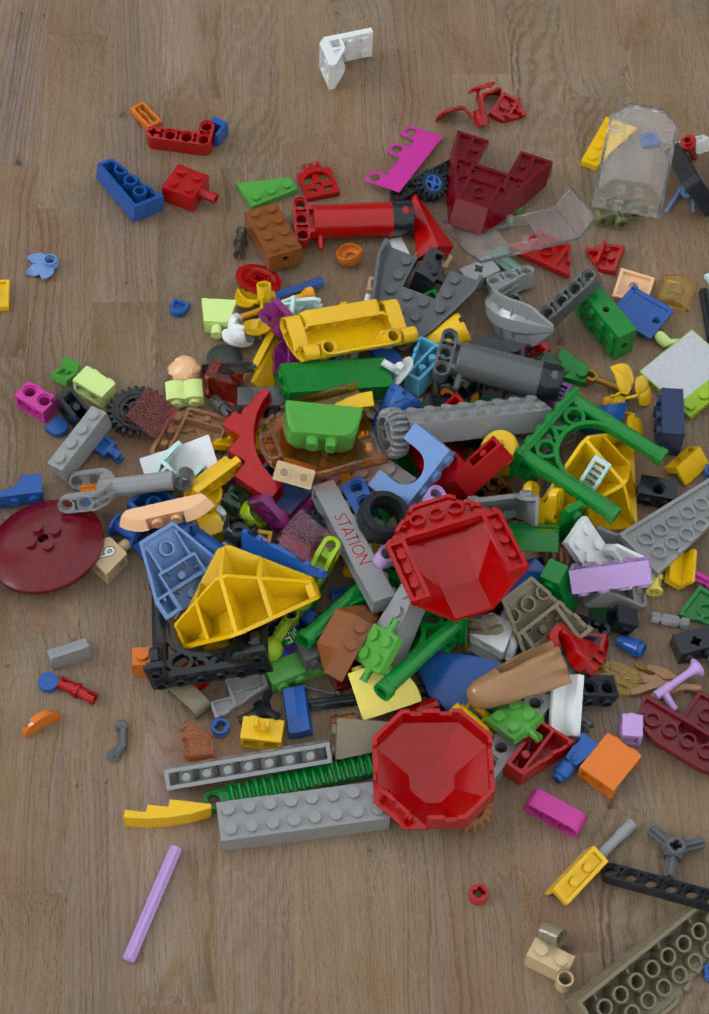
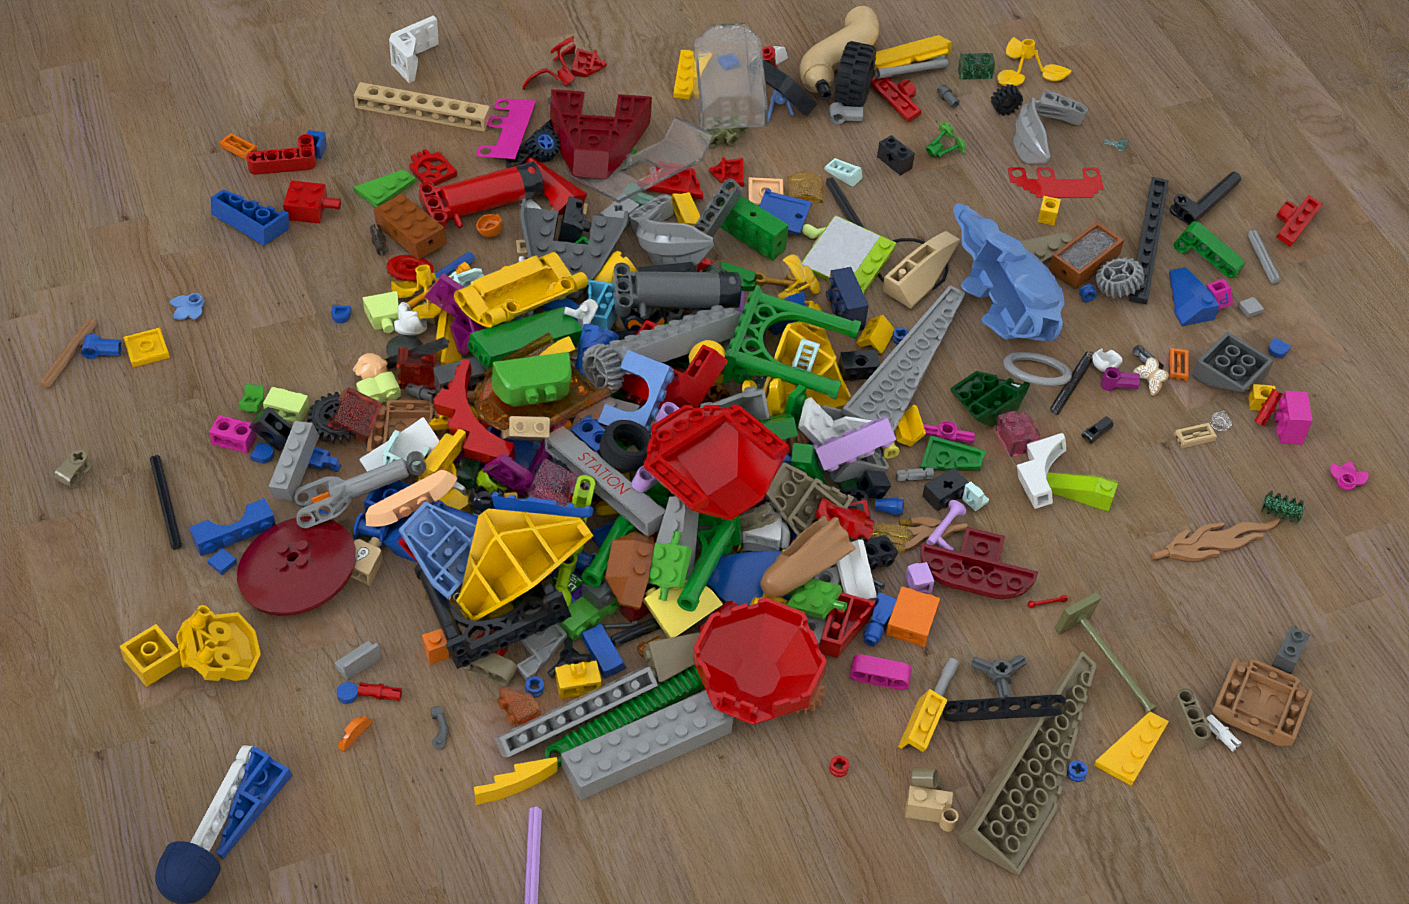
camera: 20 degrees left, 5 degrees down
none -> tan brick [354,82,490,132]
none -> yellow piece [671,192,701,226]

